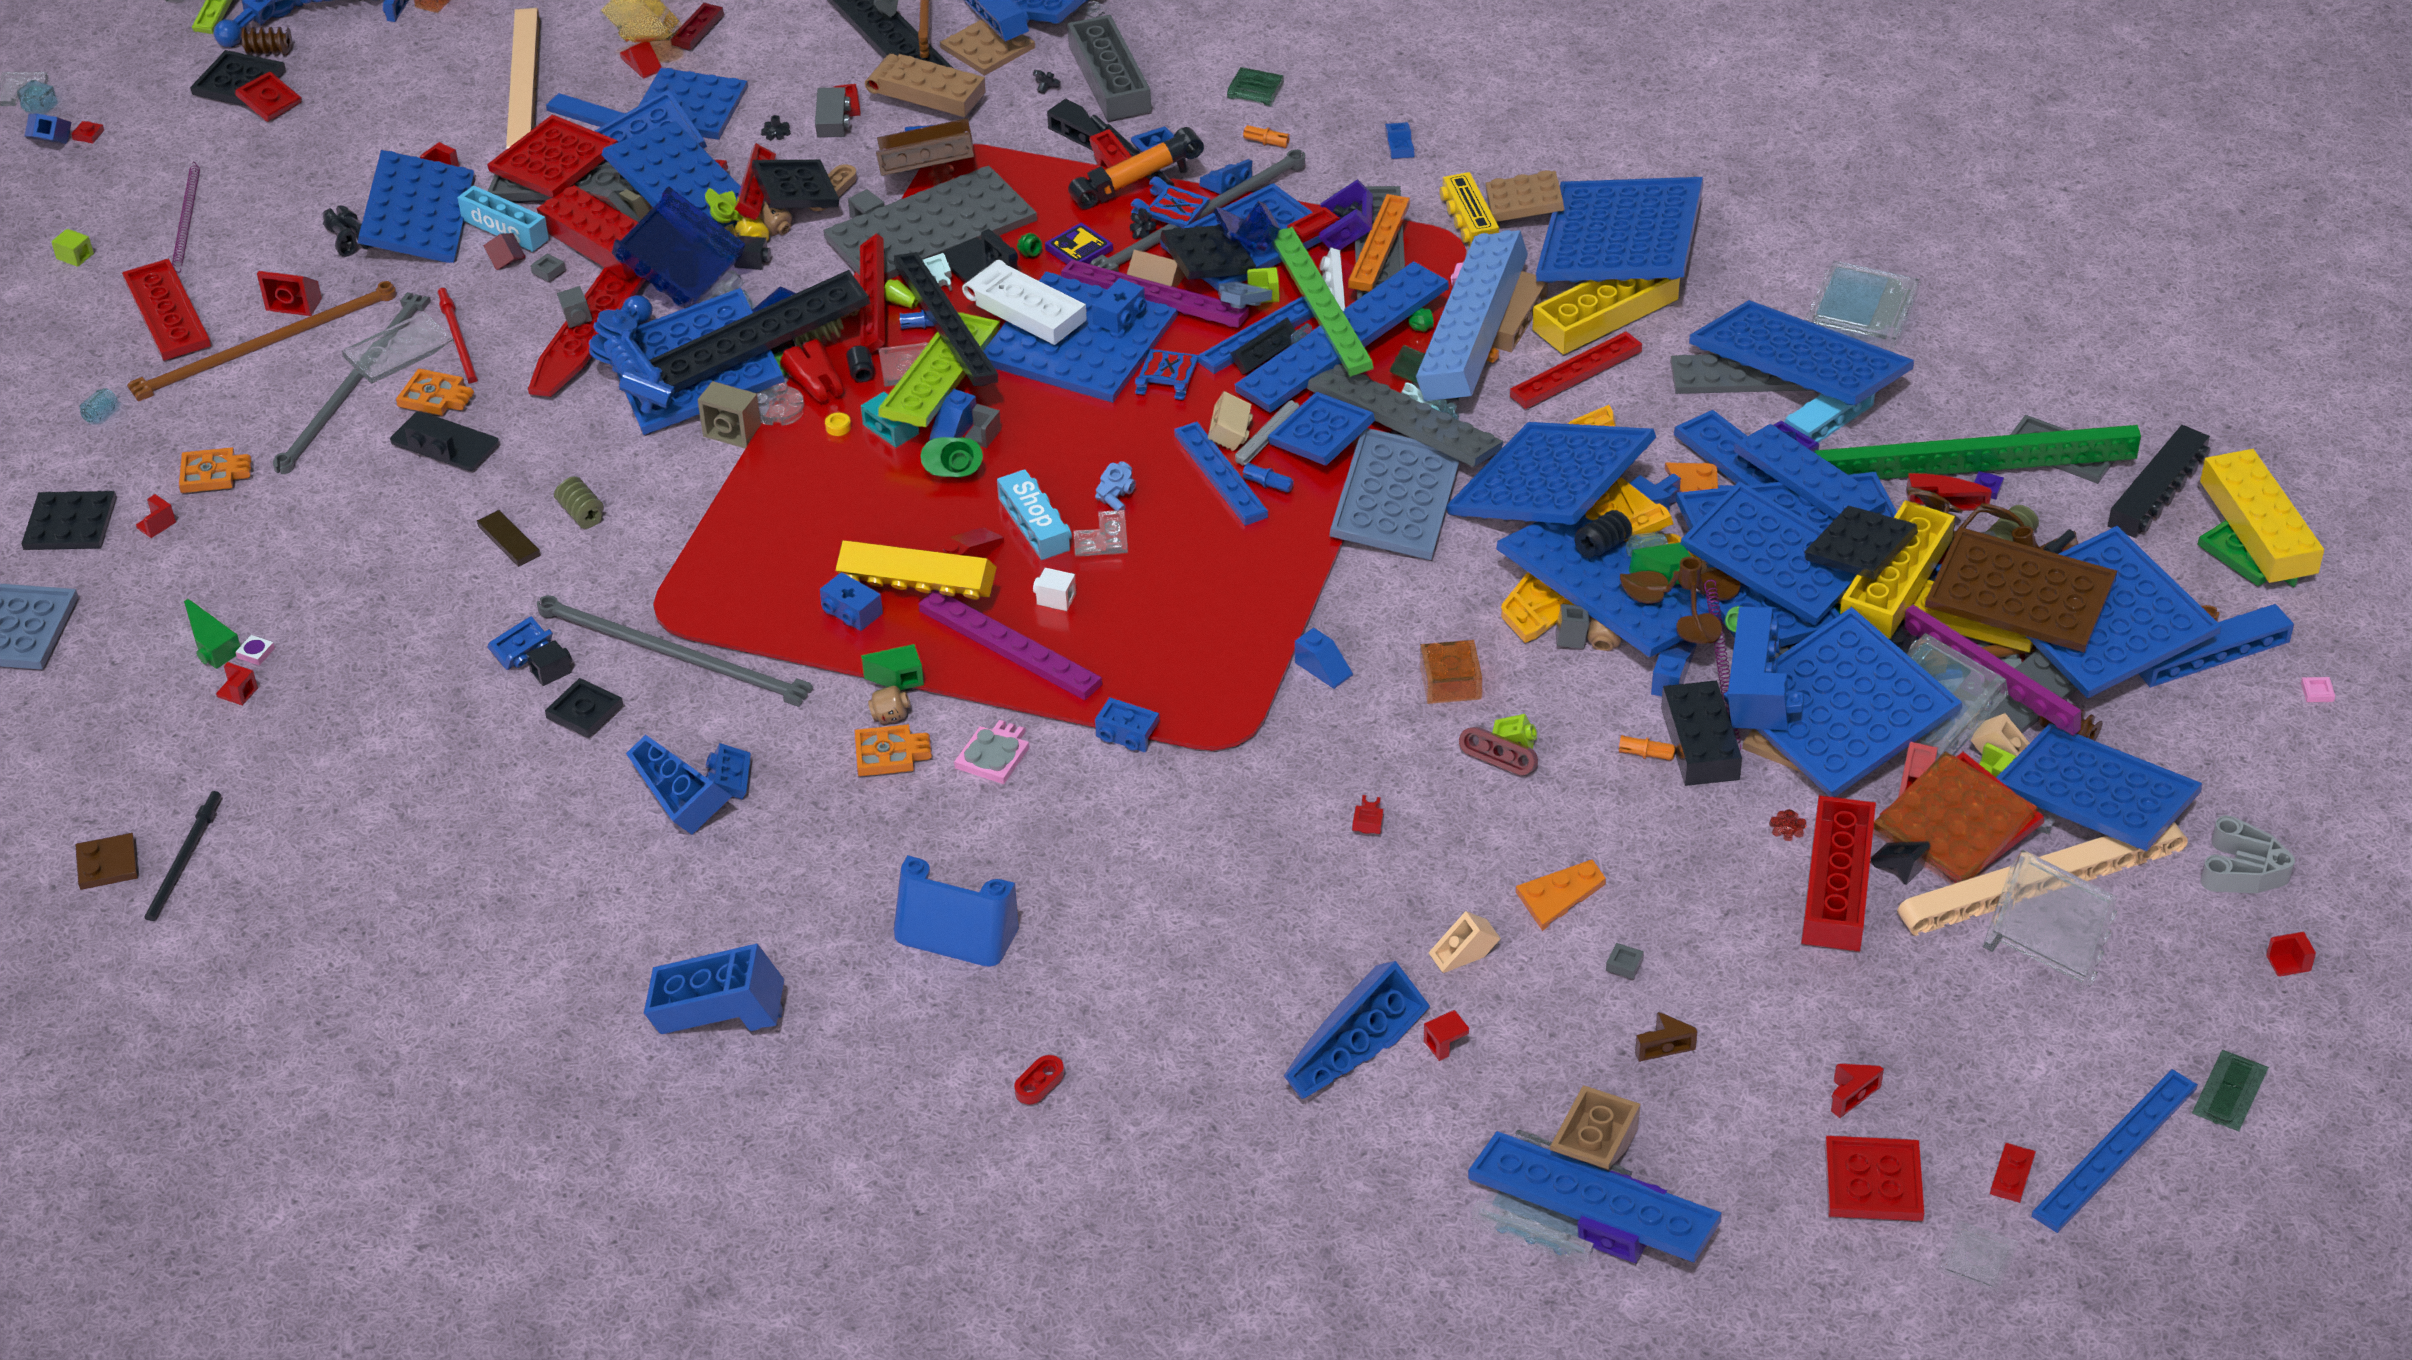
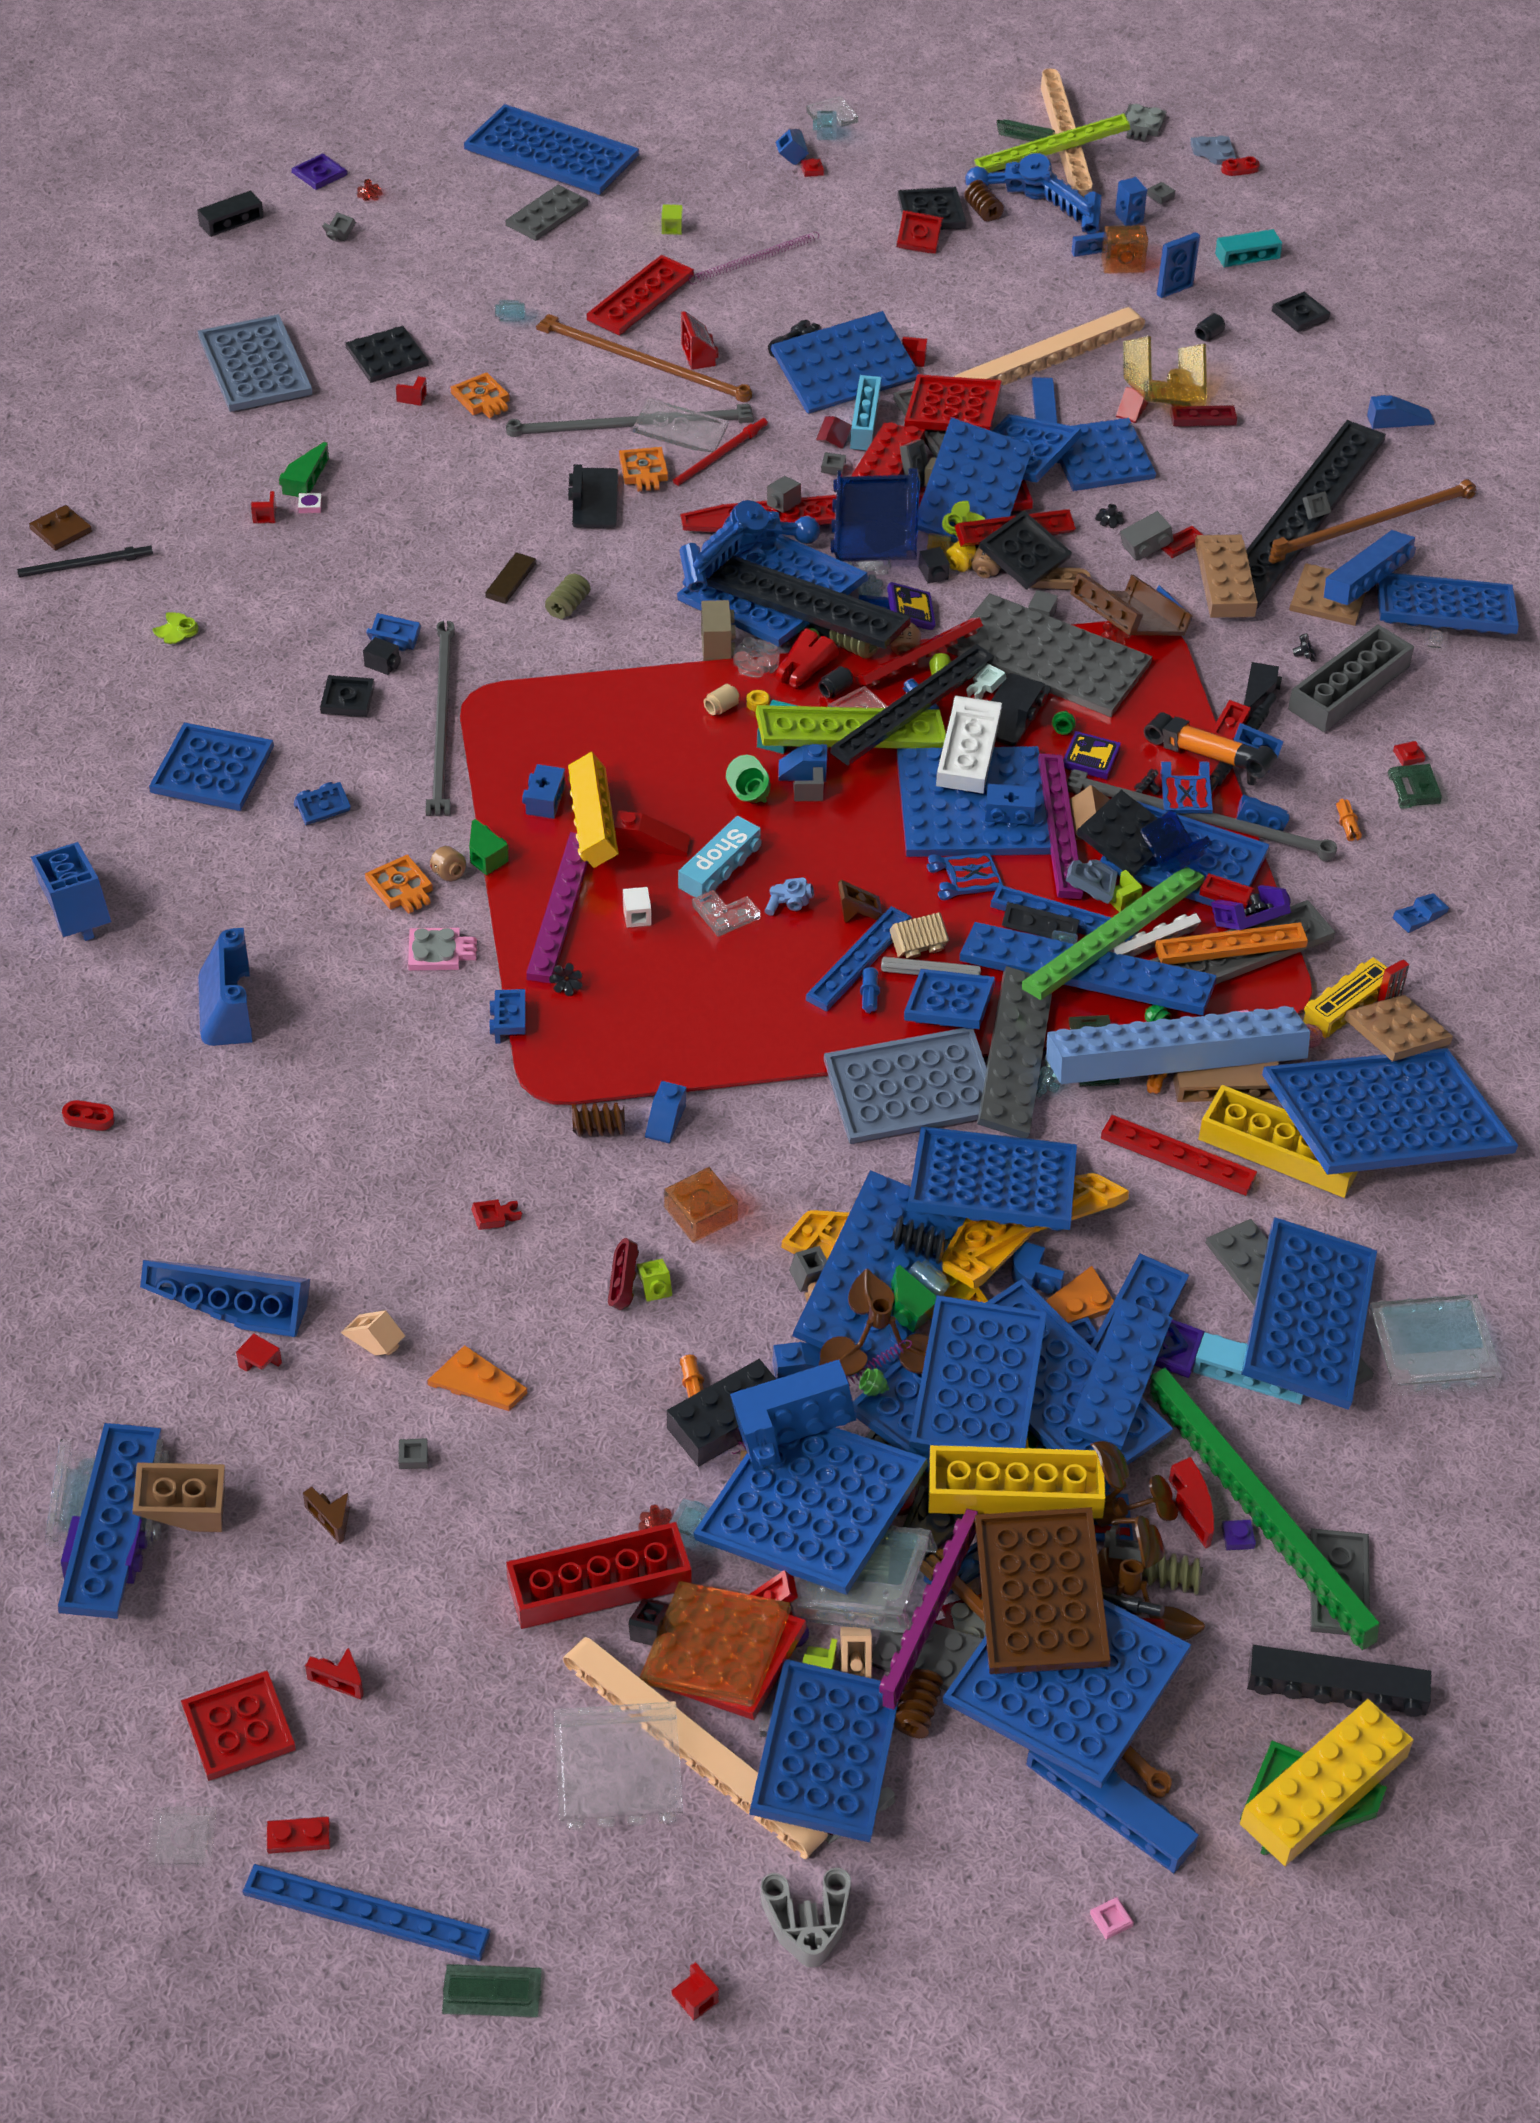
camera: 60 degrees right, 5 degrees up
blue wedge [626,734,732,835] -> none
black plate [1804,505,1918,580] -> none
none -> blue plate [149,722,274,811]
none -> lime plate [152,612,199,644]
none -> black plant [549,963,582,996]
none -> reddish brown piece [572,1103,625,1137]
none -> clear light blue brick [670,1498,710,1550]
none -> tan brick [704,684,739,715]
none -> reddish brown slope [838,880,883,923]
none -> tile [887,582,936,630]
none -> red tile [1377,959,1410,1002]
none -> red plate [1393,741,1426,766]

